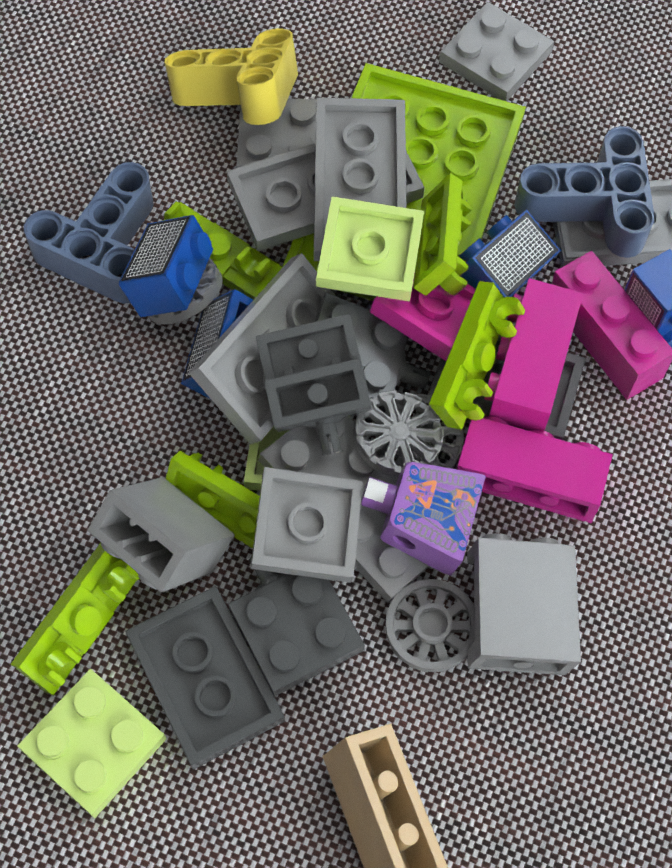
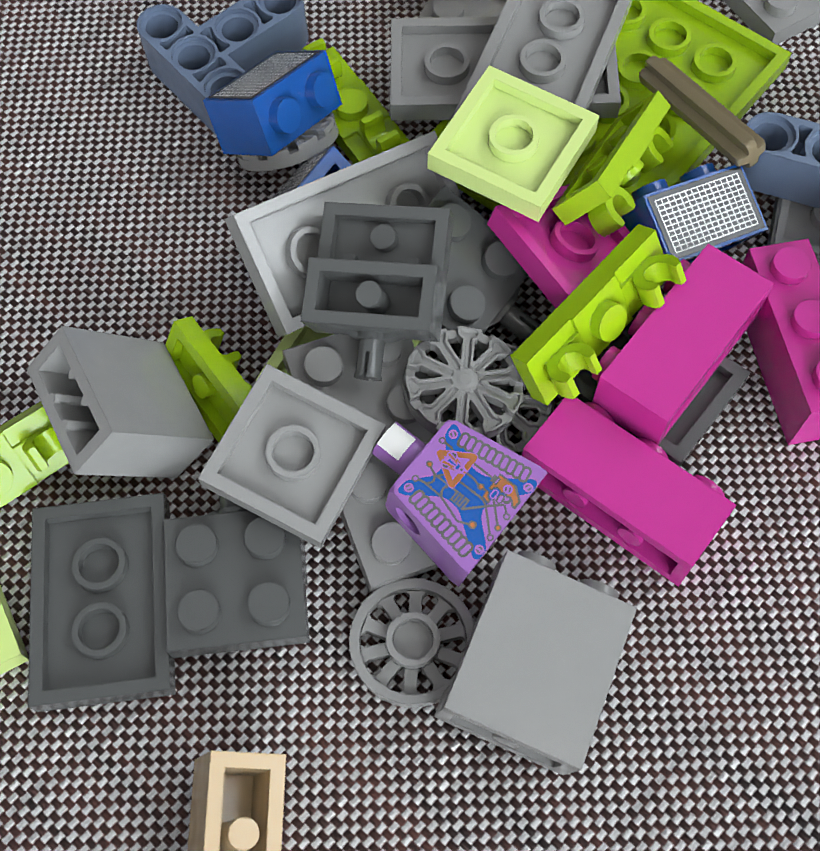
camera: 25 degrees right, 0 degrees up
none -> dark tan axle [639,56,766,168]

